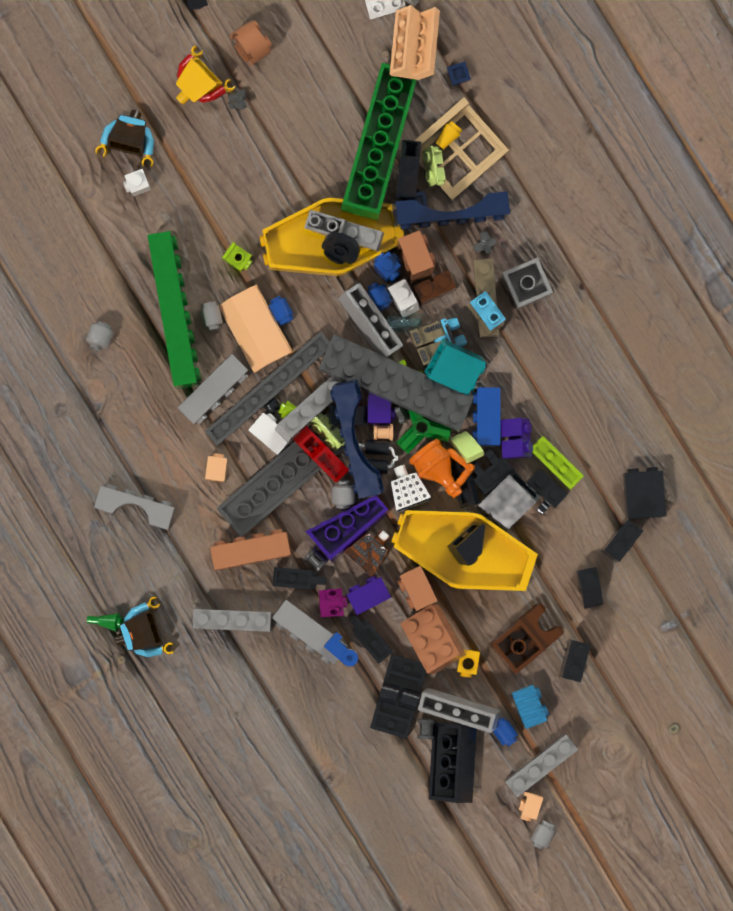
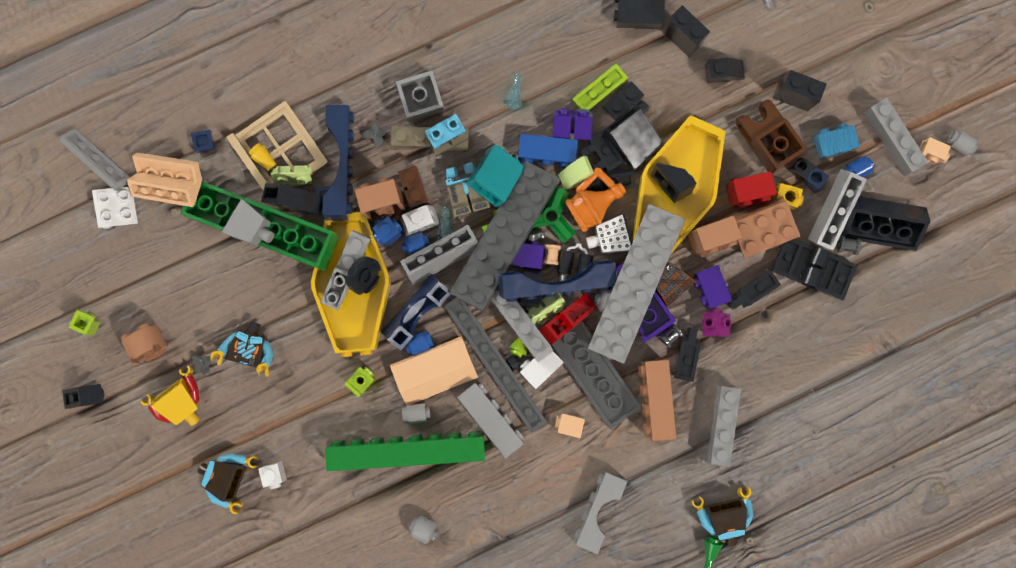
camera: 85 degrees left, 0 degrees up
light grey brick [272,600,348,665] -> none
blue leg [324,631,358,667] -> none
none -> torso [210,321,273,377]
none -> light grey torso [222,200,274,246]
none -> dark blue arch [381,274,450,351]
none -> clear light blue cone [504,74,522,110]
none -> light grey plate [588,204,685,364]
none -> red brick [726,172,777,209]
none -> leg [790,157,830,193]

